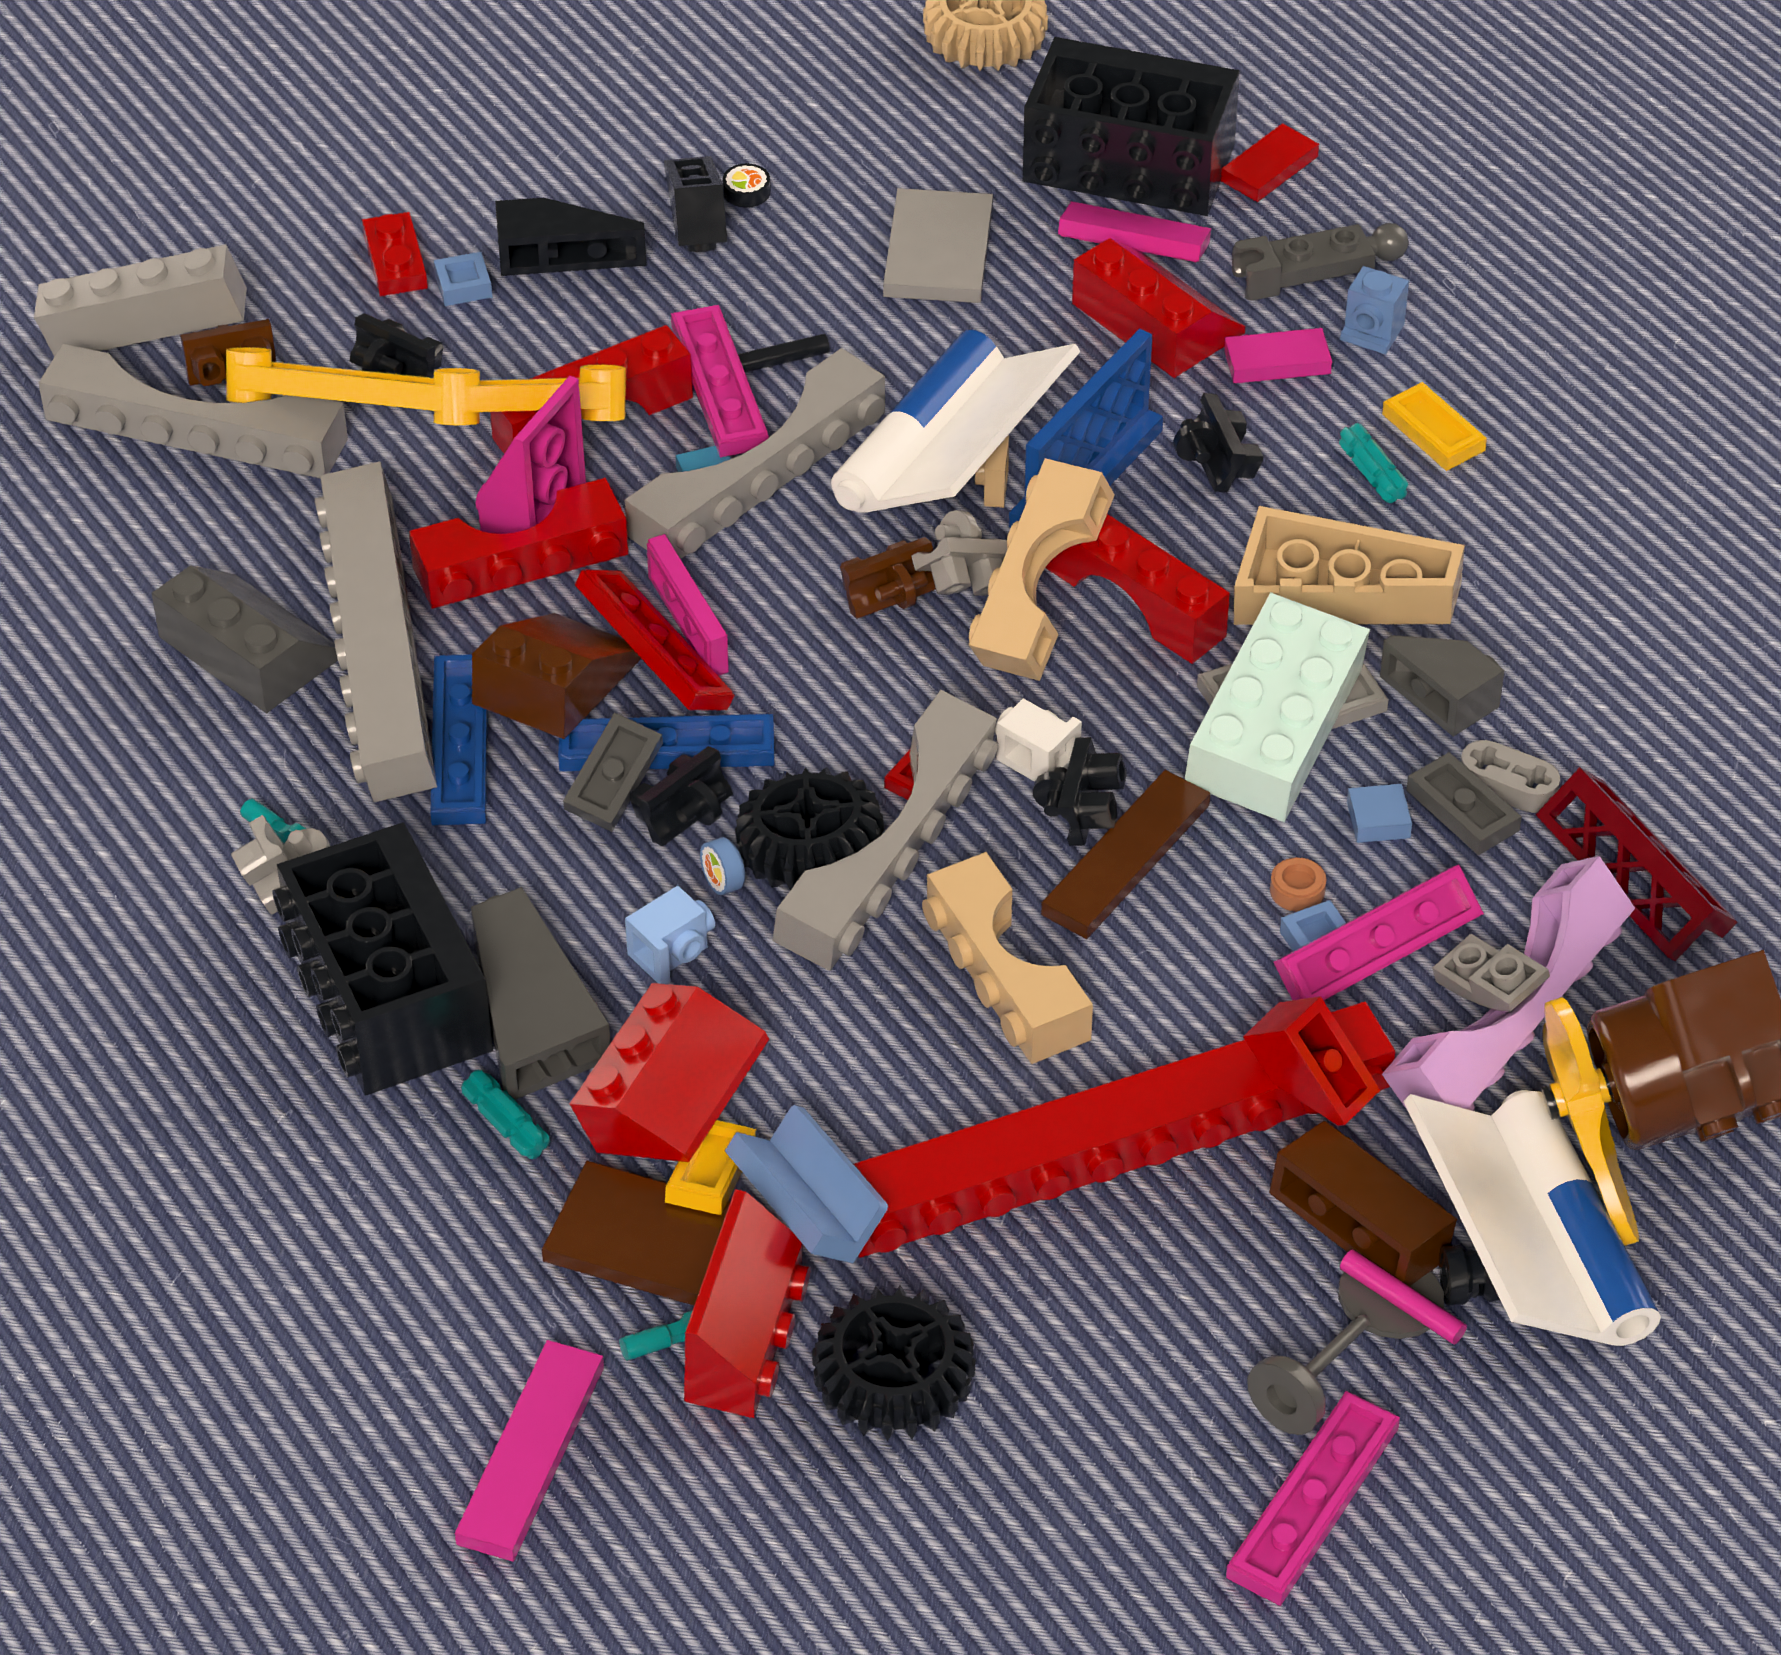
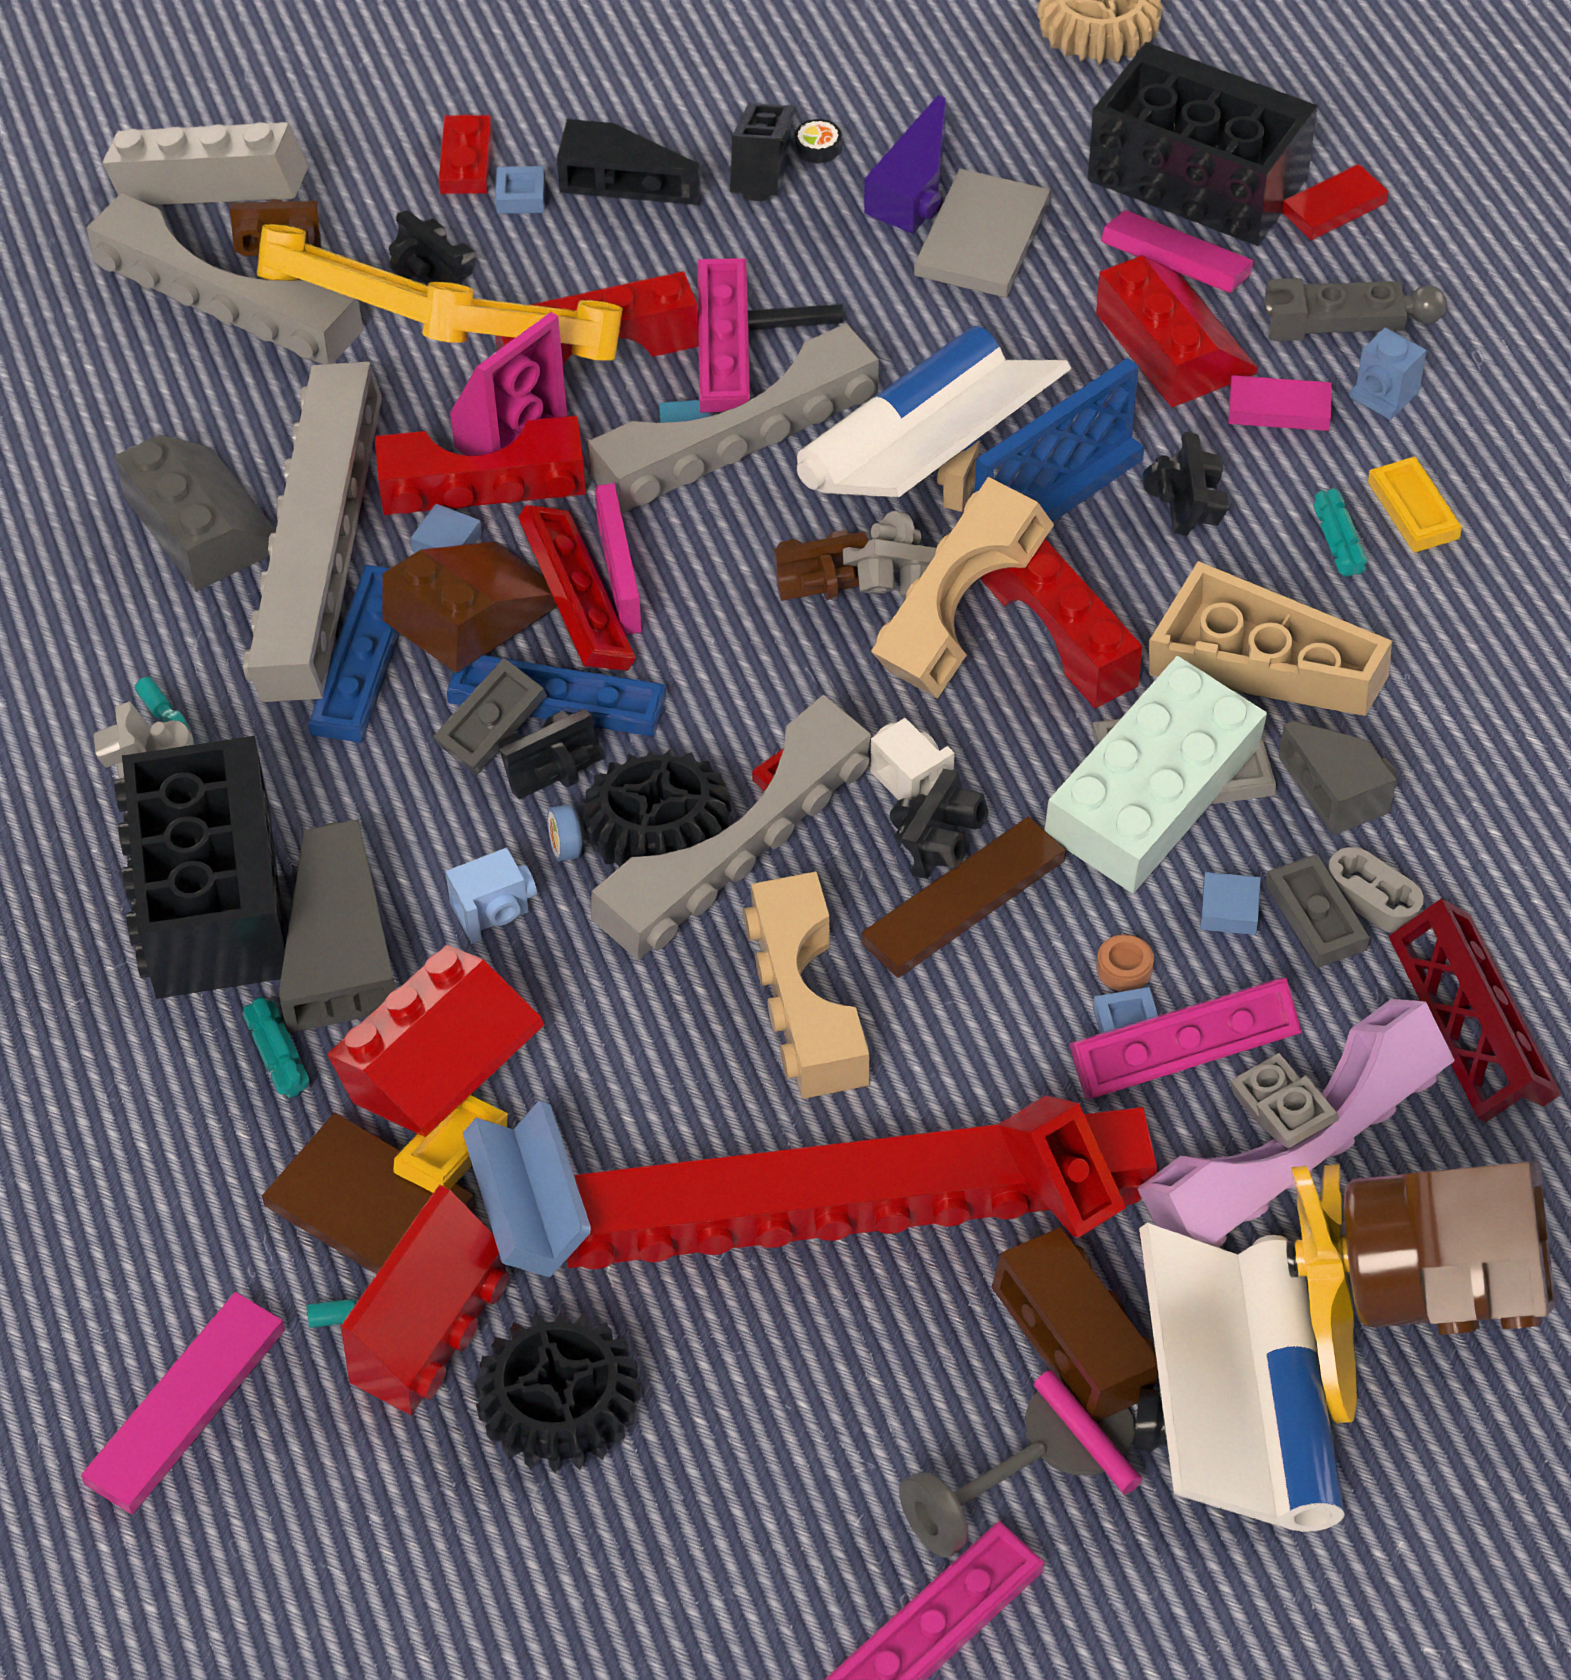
camera: 15 degrees right, 5 degrees up
none -> medium blue tile [410,504,482,553]
none -> dark purple slope [864,95,946,234]

